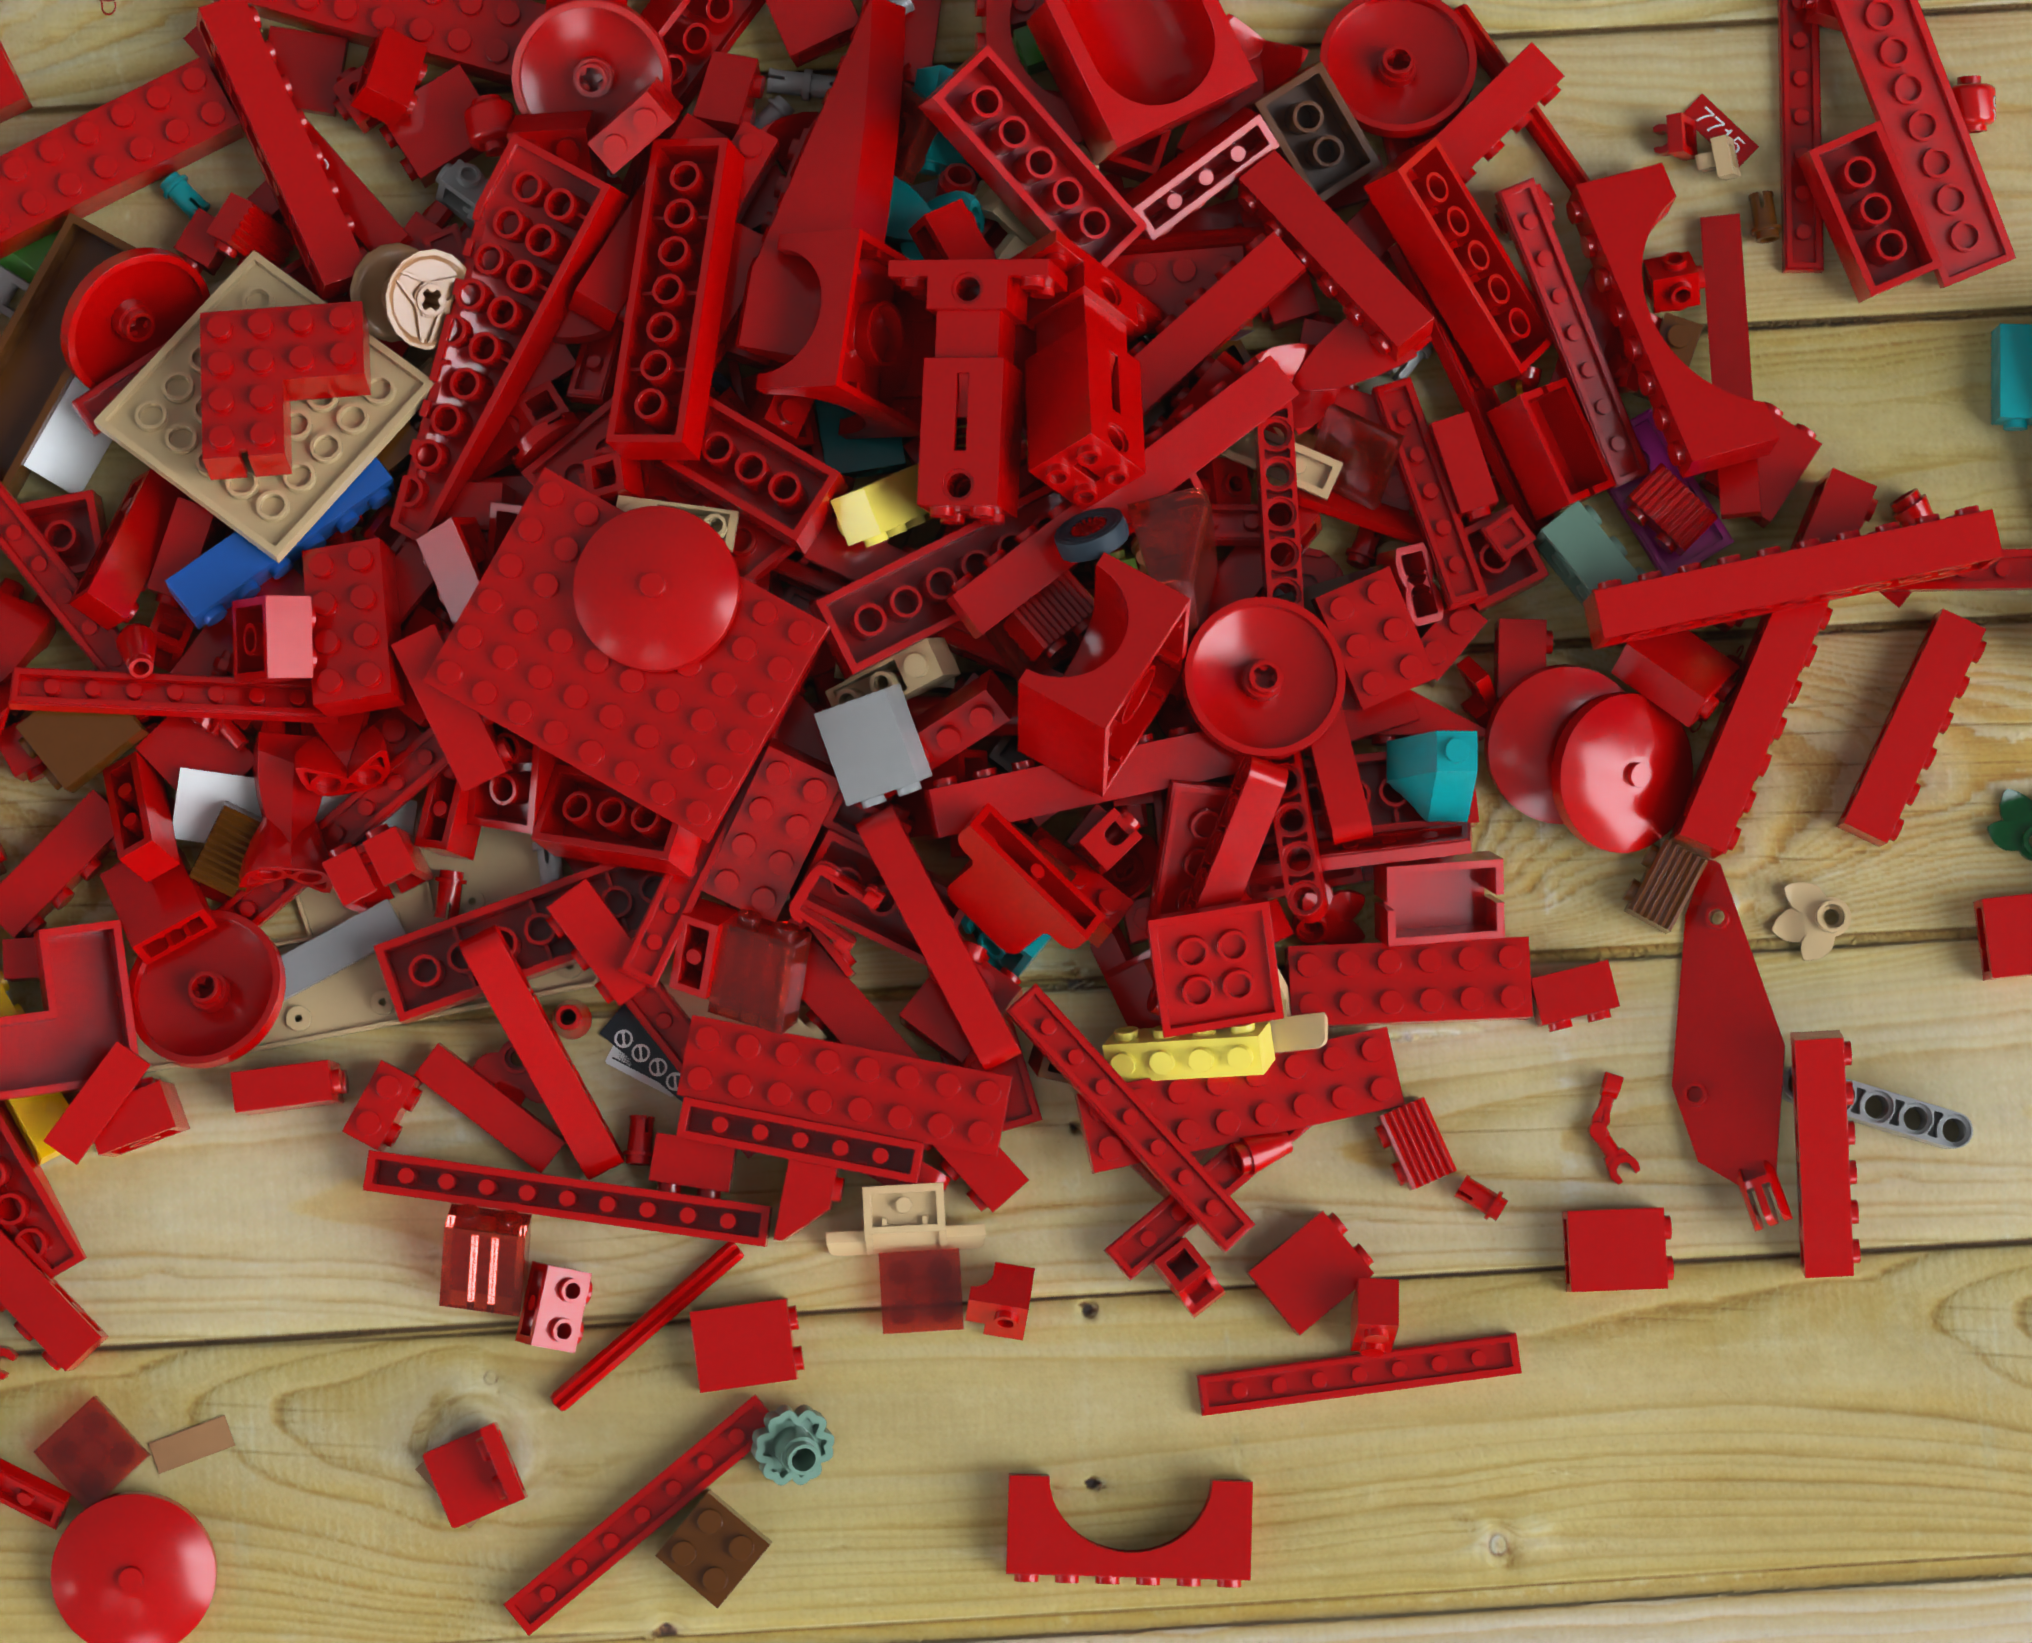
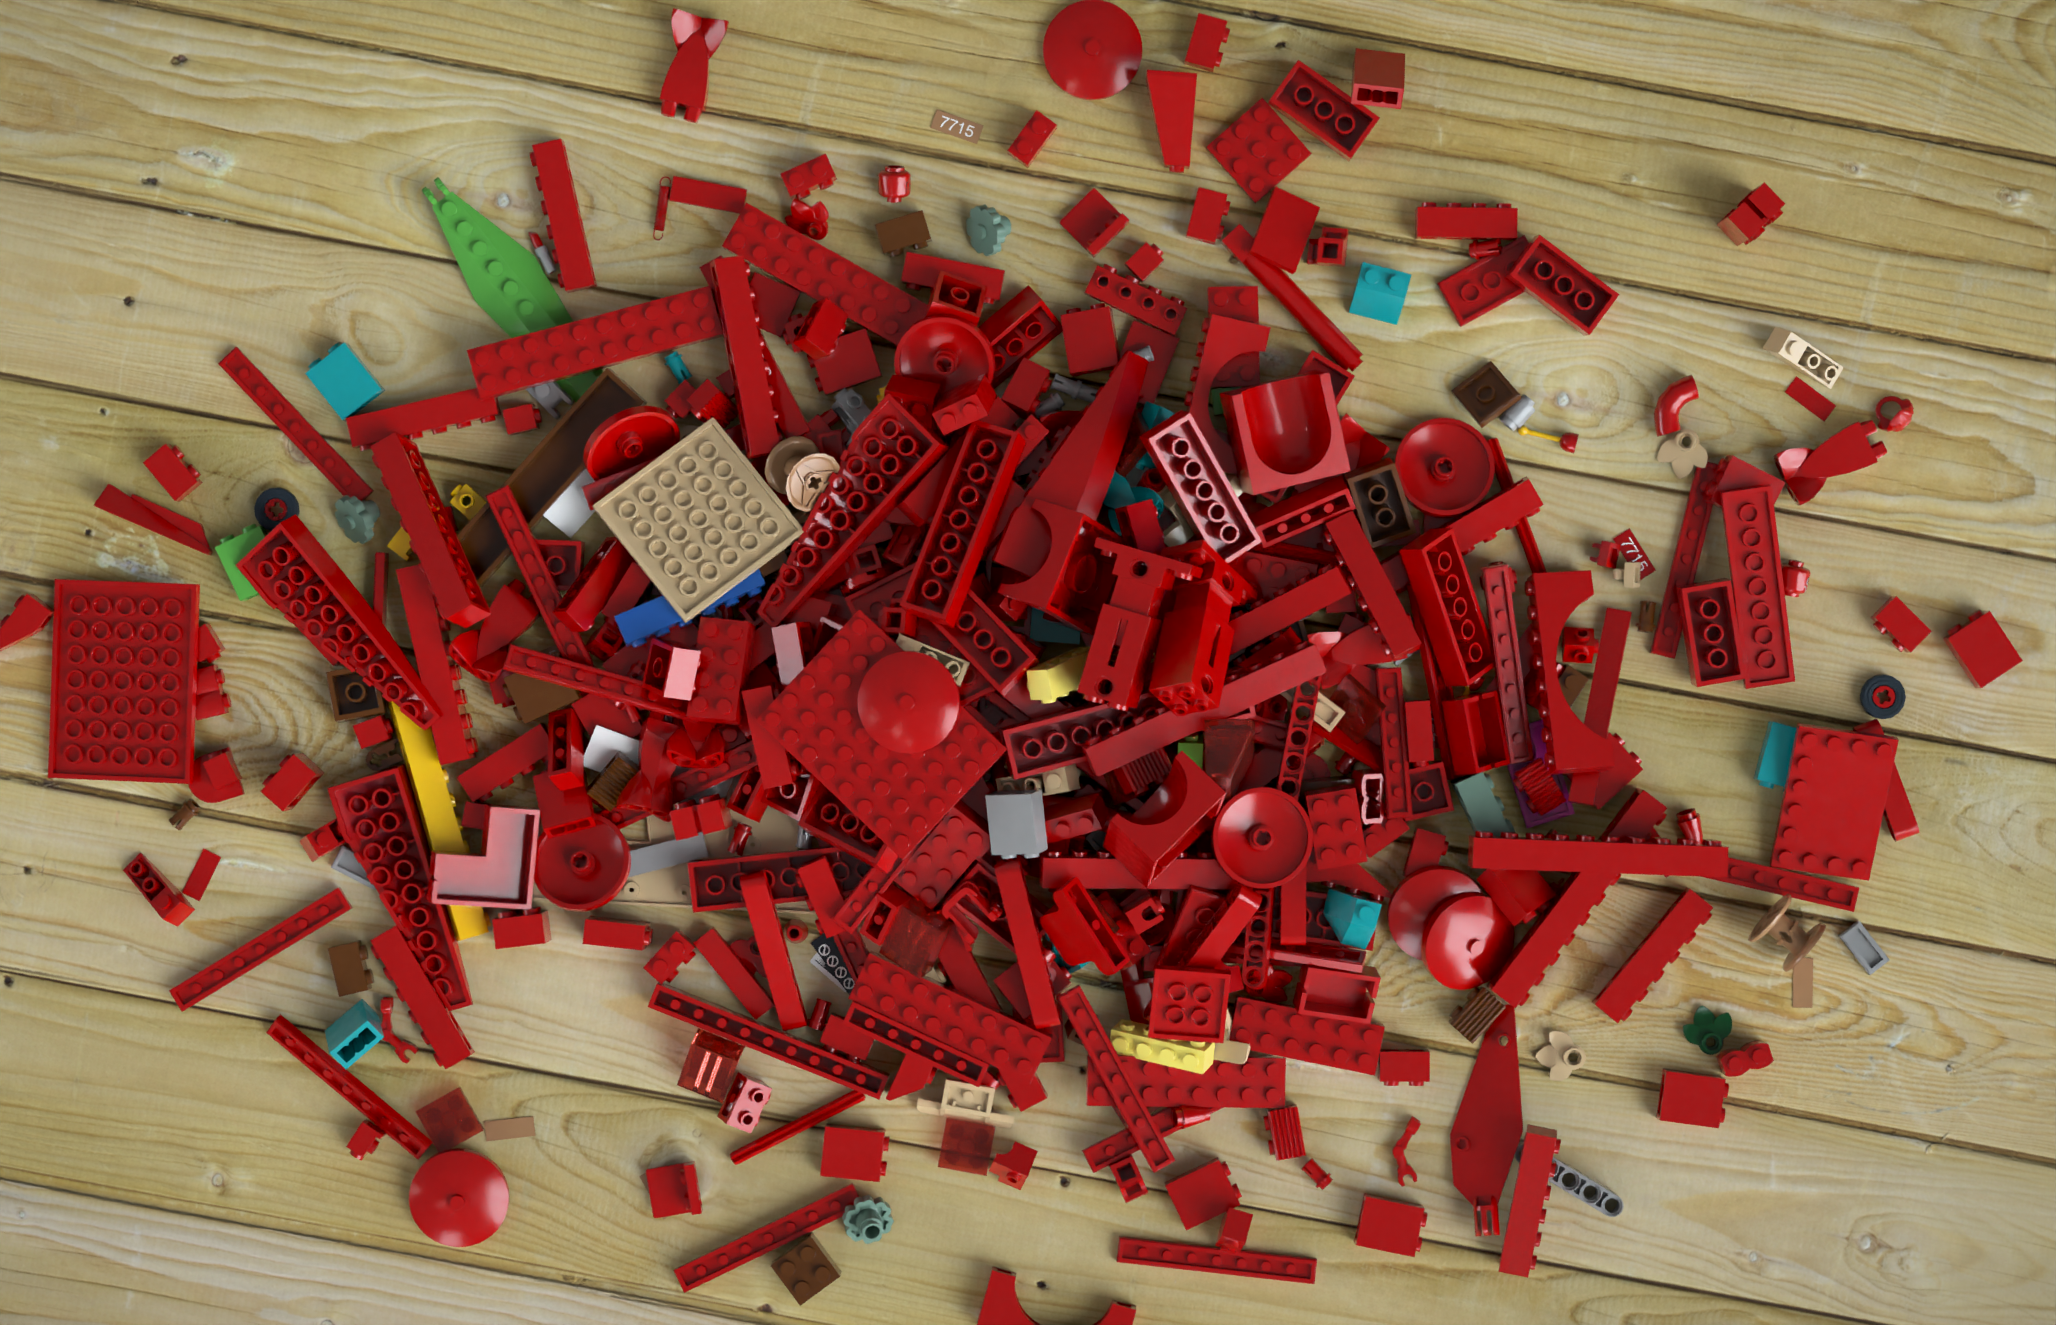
camera: 20 degrees right, 5 degrees up
red tile [43,1041,152,1165] -> none
red cone [116,623,157,678] -> none
red piece [200,301,371,480] -> none
red head [464,94,516,157] -> none
black bush [1054,507,1129,562] -> none
red slope [1456,656,1497,738] -> none
red tile [1479,506,1537,563] -> none

